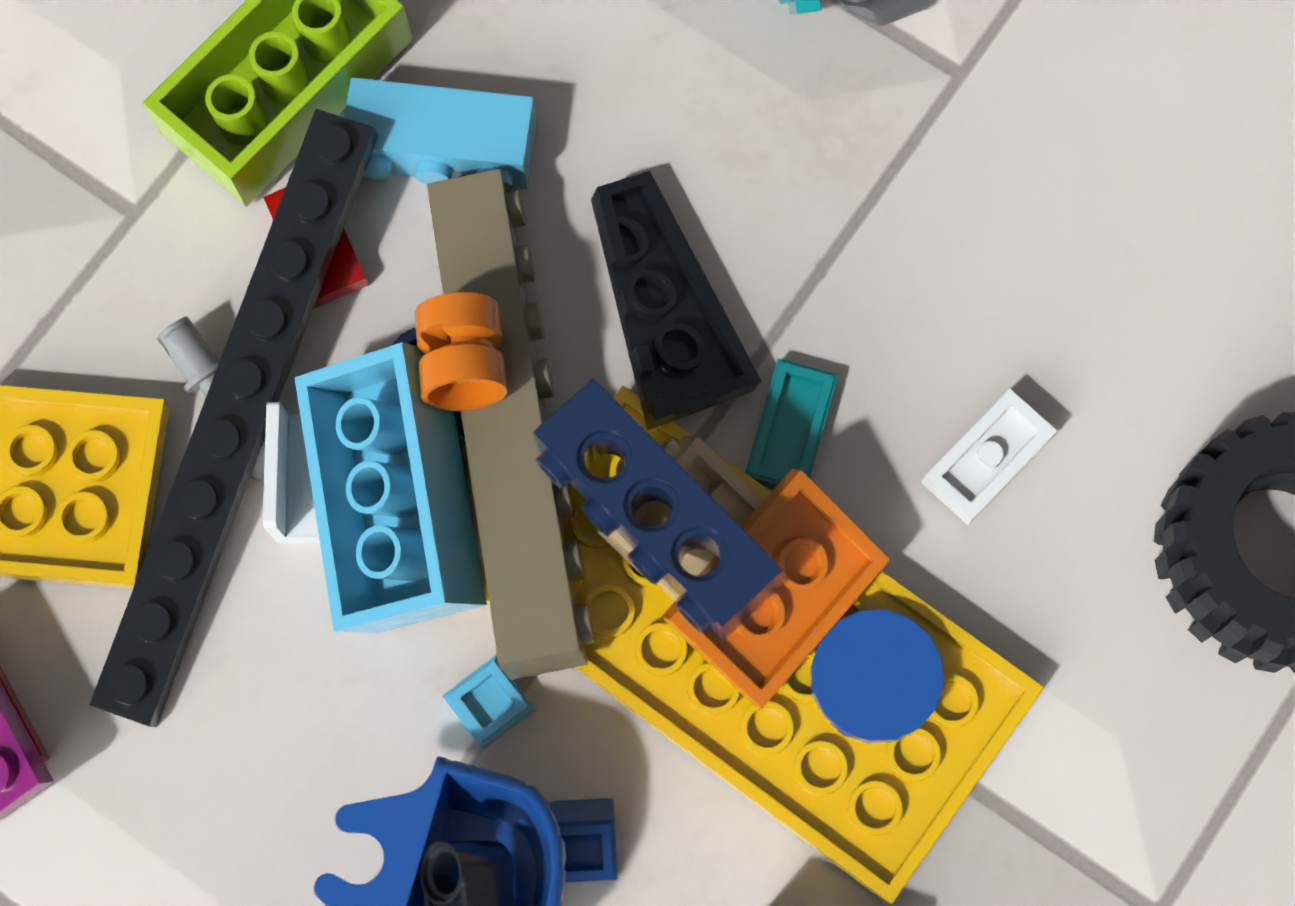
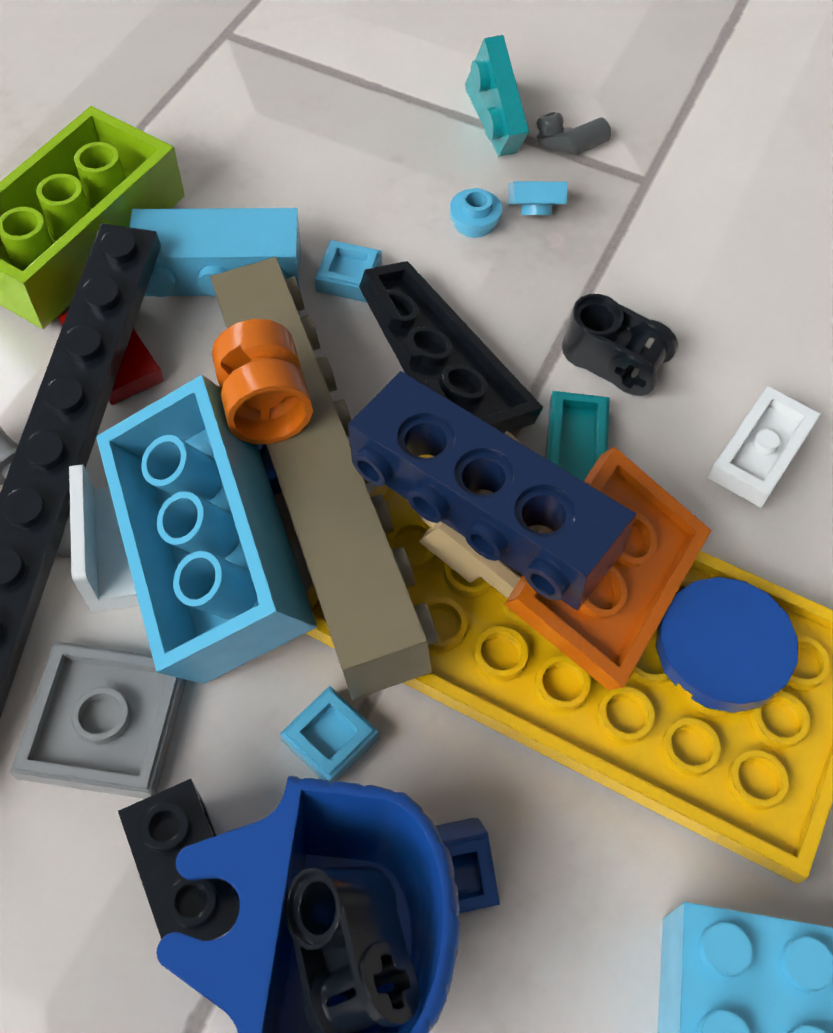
camera: 15 degrees left, 15 degrees down
none -> light grey tile [10,641,186,799]
none -> black brick [118,779,240,941]
none -> medium azure tile [315,240,382,302]
none -> medium azure plate [450,188,502,238]
none -> medium azure plate [508,181,568,215]
none -> black piece [562,294,678,396]

